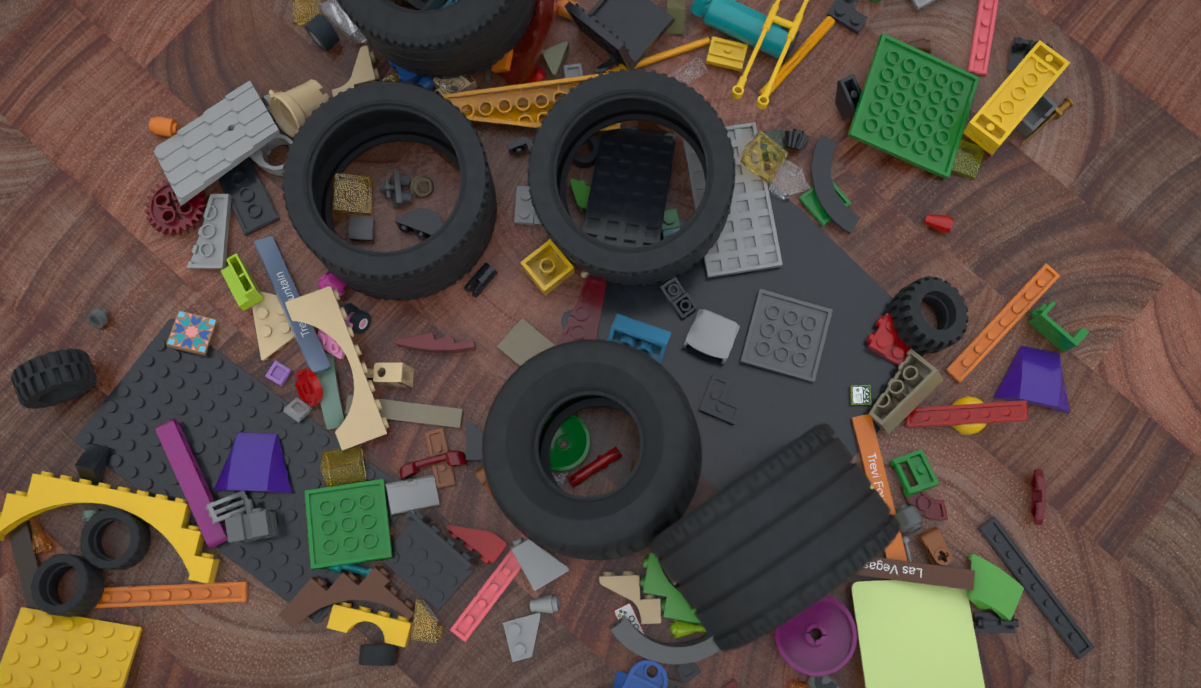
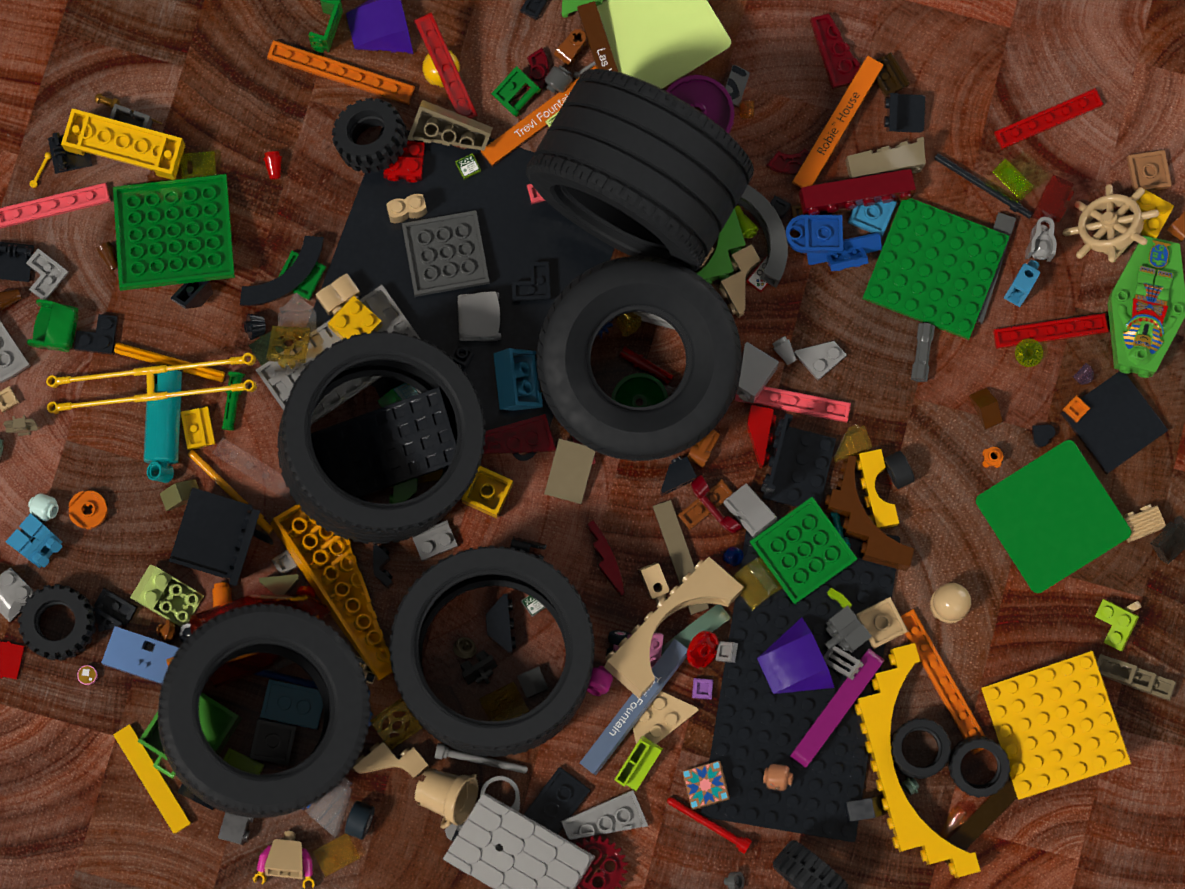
camera: 120 degrees left, 0 degrees up
none -> yellow hinge [30,152,52,188]
none -> green pin [222,372,245,431]
none -> tan brick [316,274,361,316]
none -> yellow brick [327,295,383,339]
none -> tan brick [386,194,427,223]
none -> red piece [667,797,752,854]
none -> clear blue tile [722,546,743,567]
none -> nougat head [763,764,793,791]
none -> lime tile [827,588,852,608]
none -> tan tile [856,597,908,649]
none -> tan tile [930,583,971,624]

